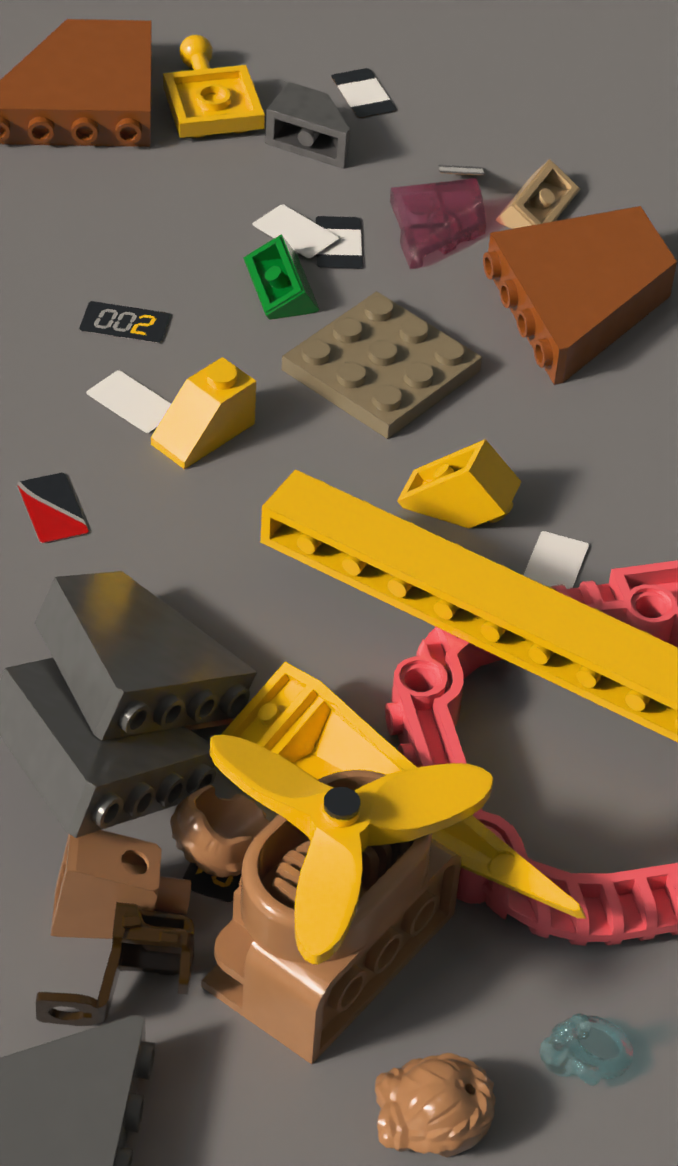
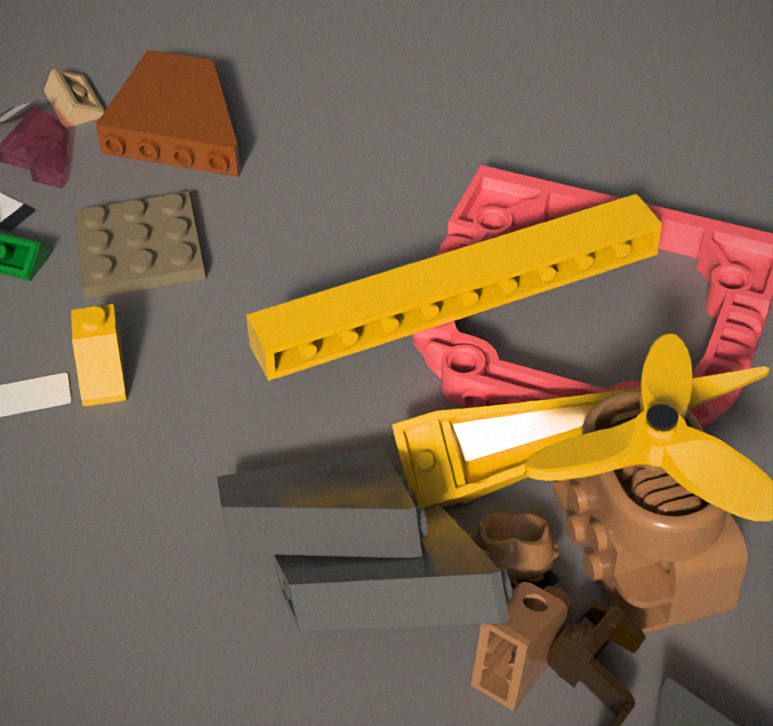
camera: 50 degrees left, 0 degrees up
sticker [17,473,89,543] -> none
yellow slope [397,439,521,529] -> none
white sticker [523,531,589,589] -> none

